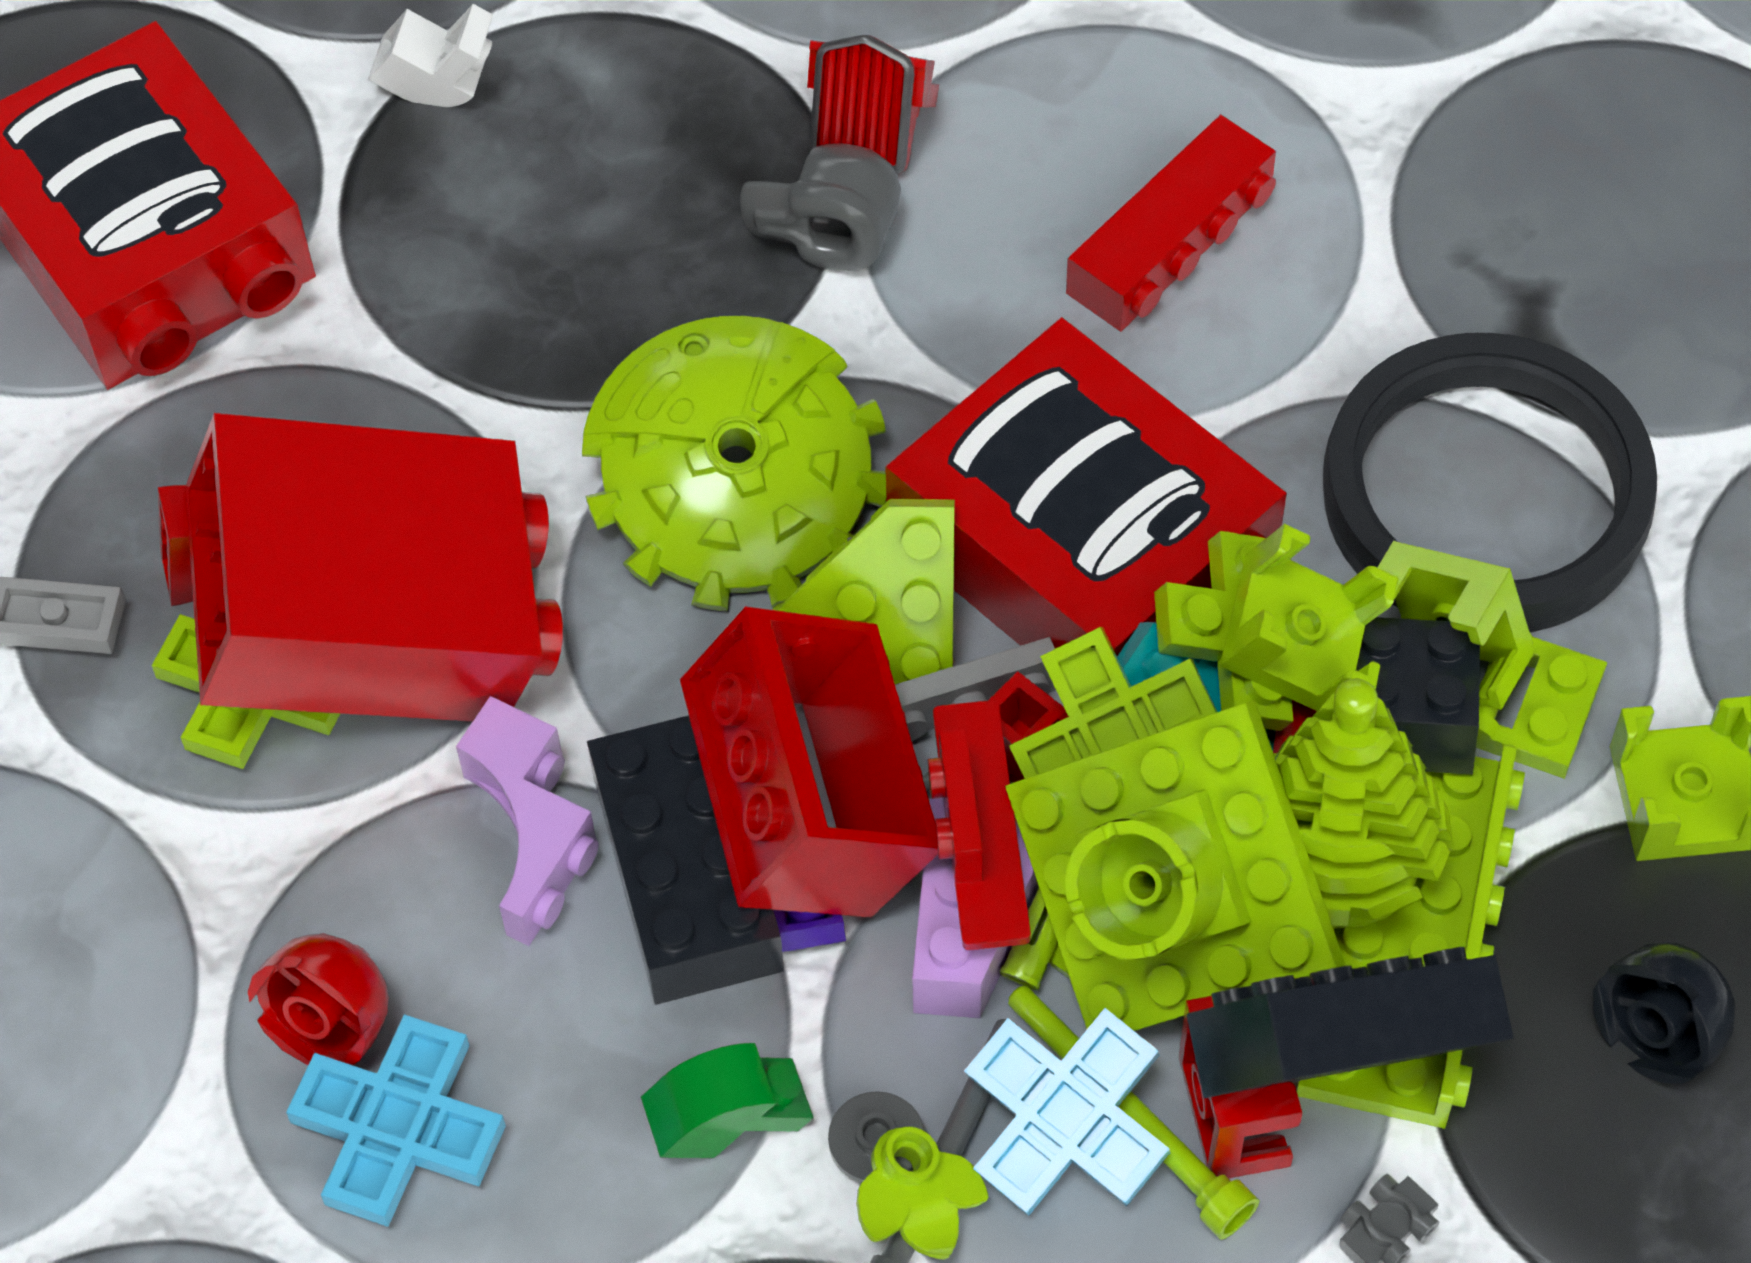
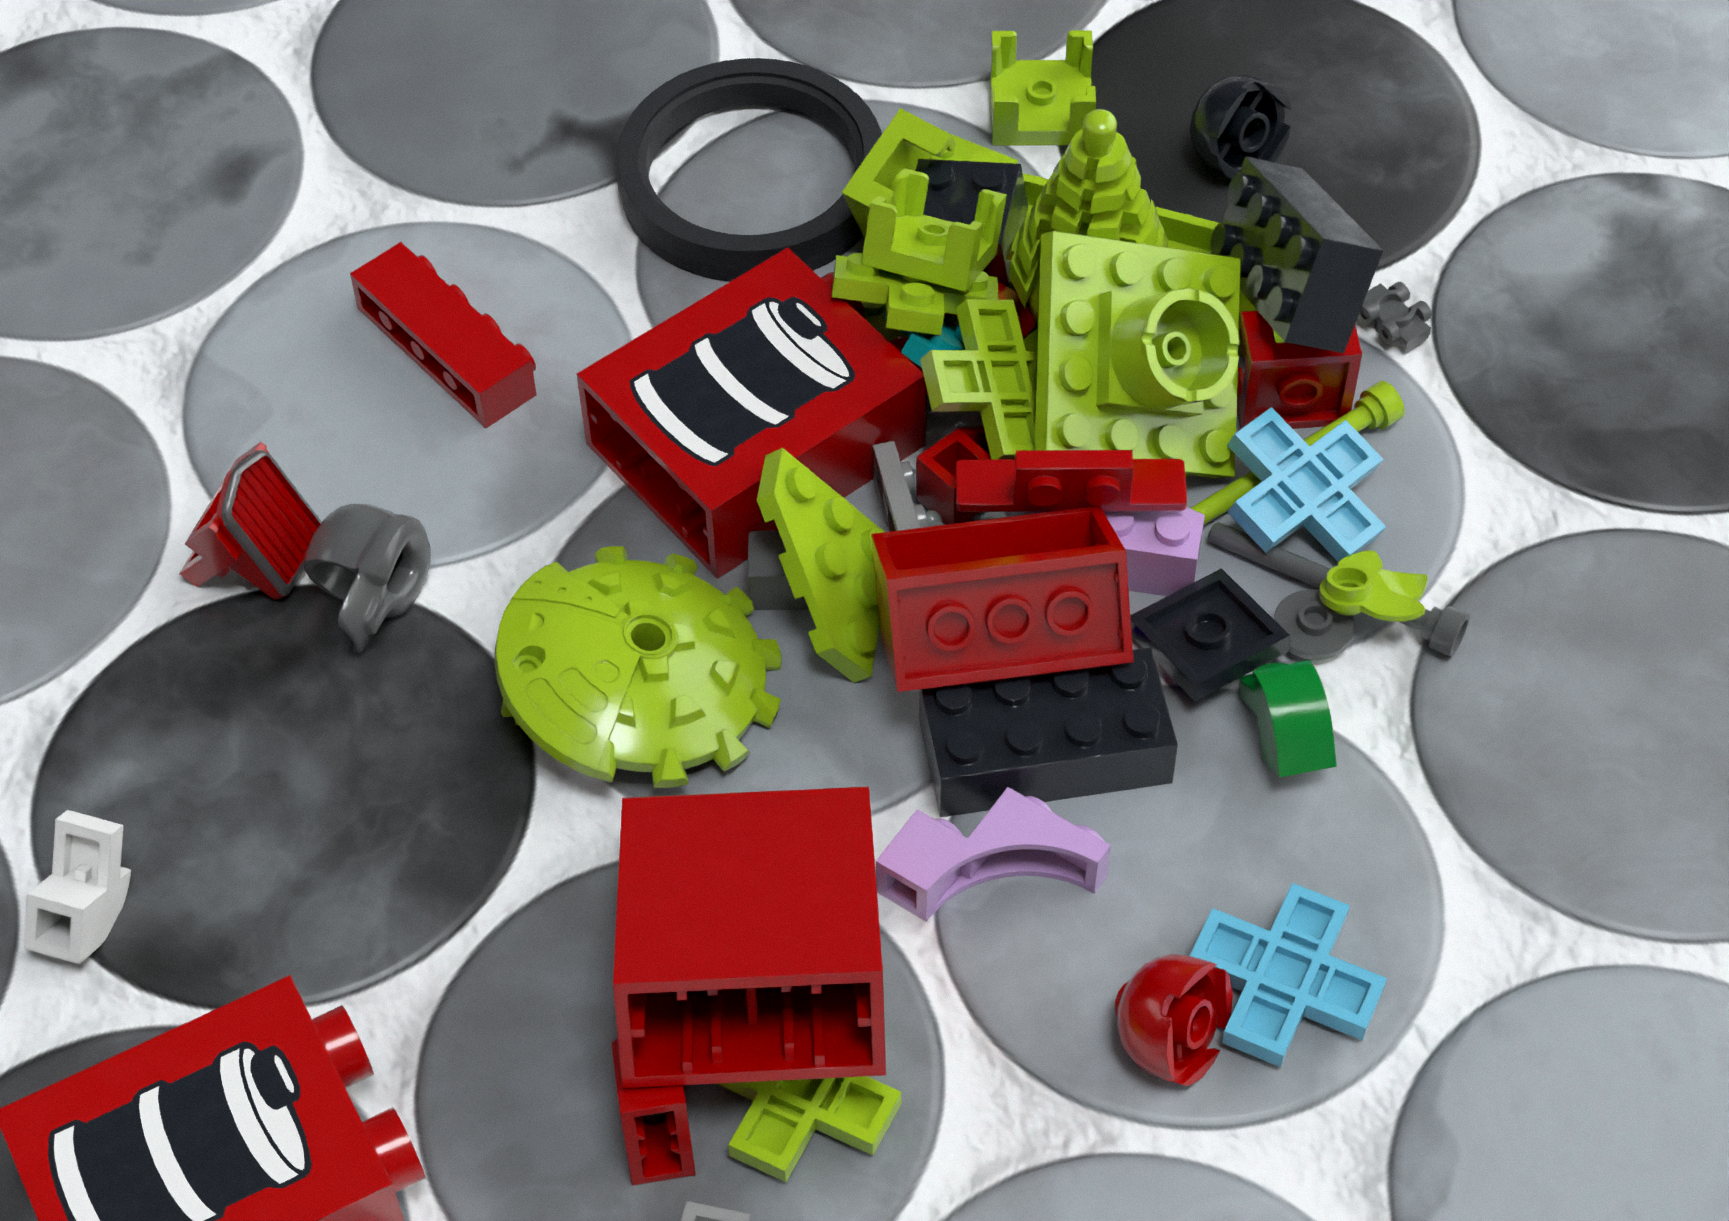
camera: 85 degrees left, 5 degrees down
none -> black plate [1130,568,1290,701]

